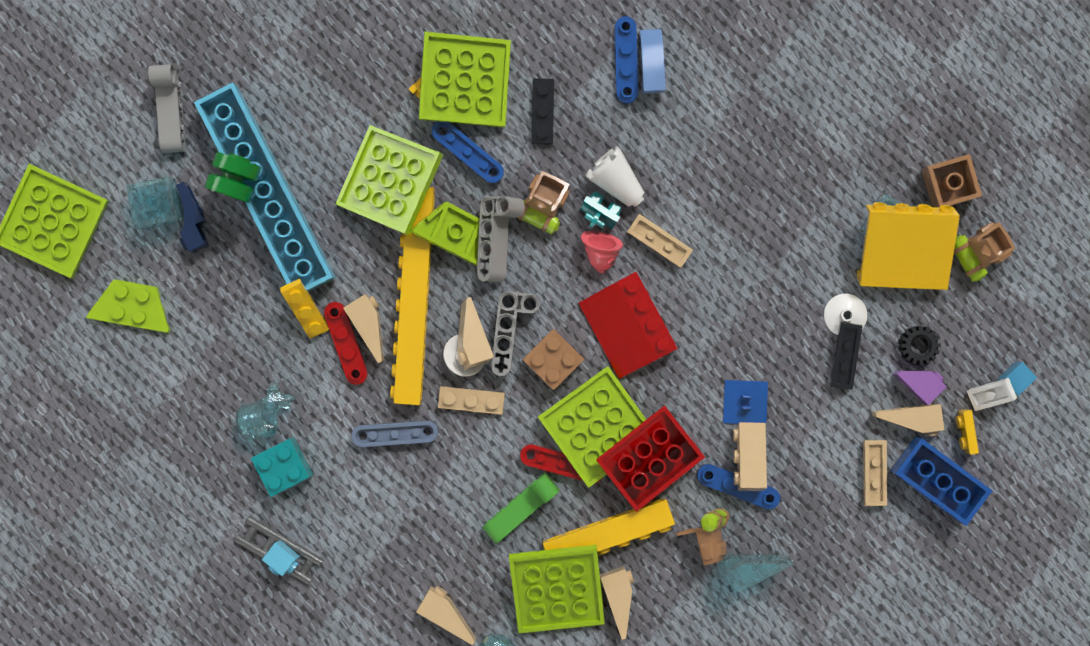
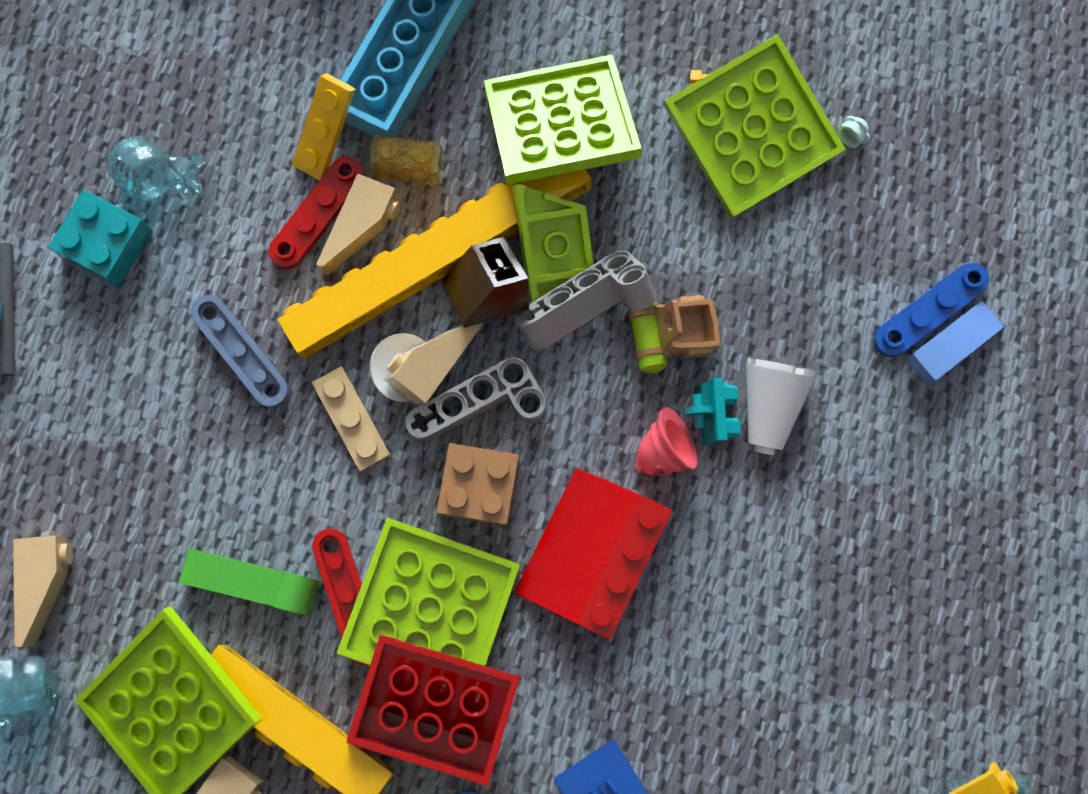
camera: 60 degrees right, 10 degrees down
blue plate [432,122,504,184] -> none
black plate [531,78,554,144] -> none
tan plate [627,214,693,268] -> none
none -> clear yellow brick [369,133,444,186]
none -> dark brown slope [441,237,529,328]
none -> light aqua plate [838,116,870,148]

